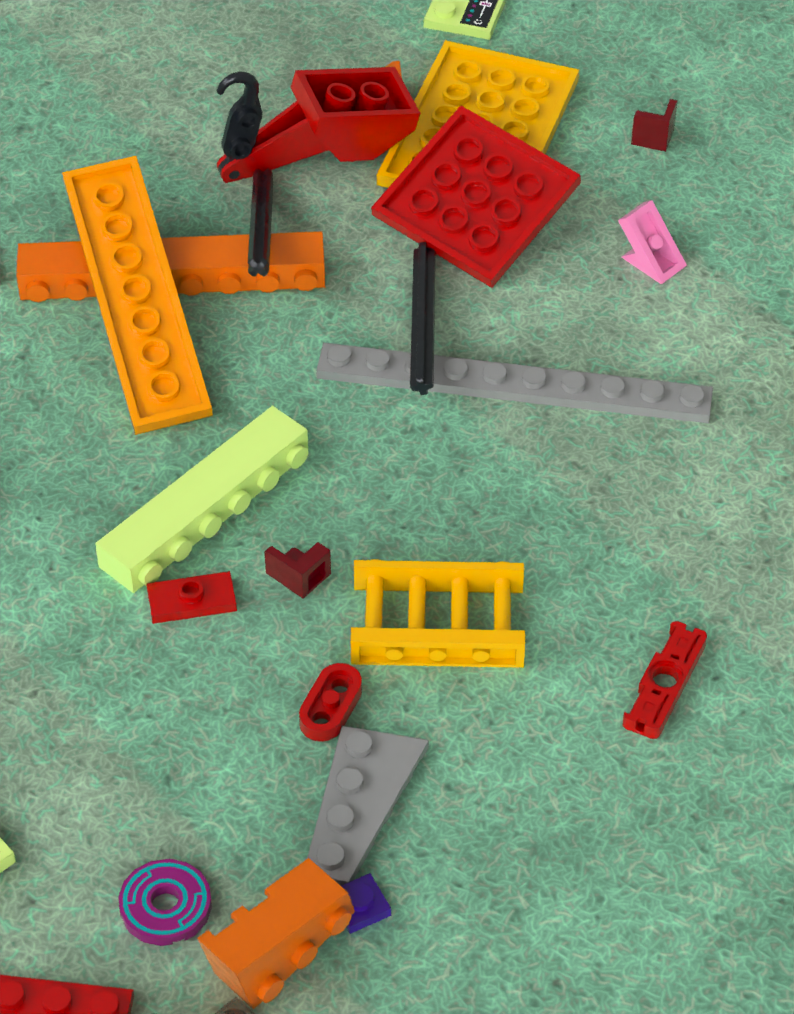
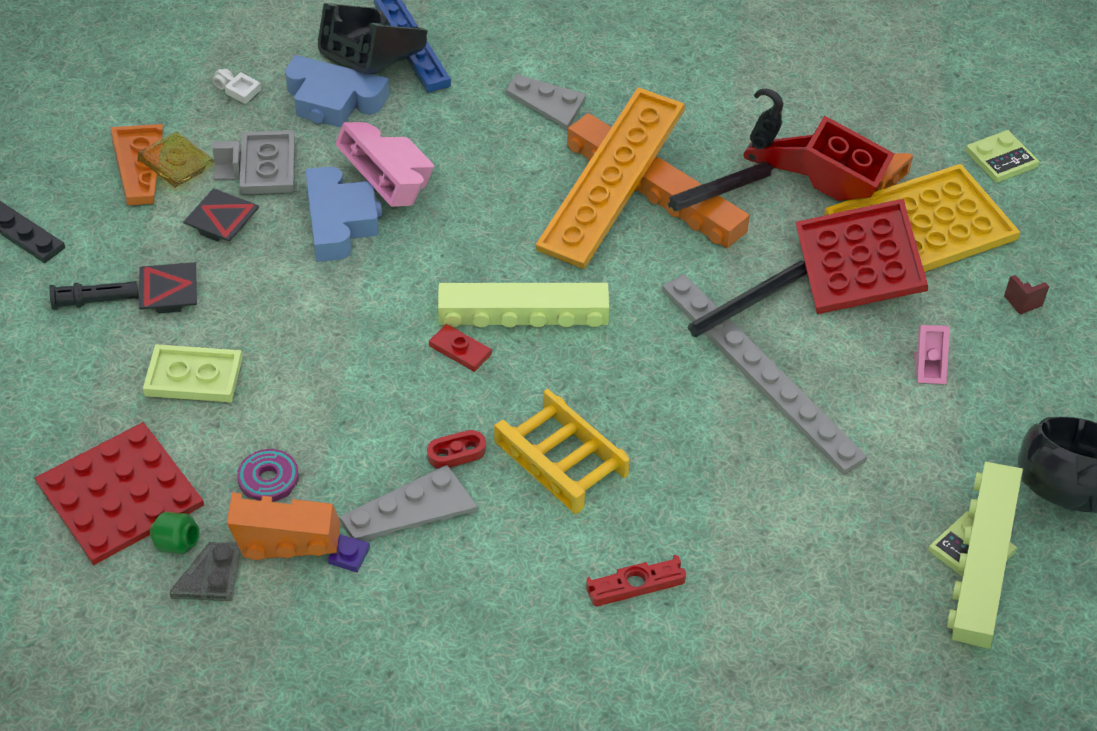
camera: 45 degrees right, 0 degrees up
dark red panel [264,542,331,599] -> none

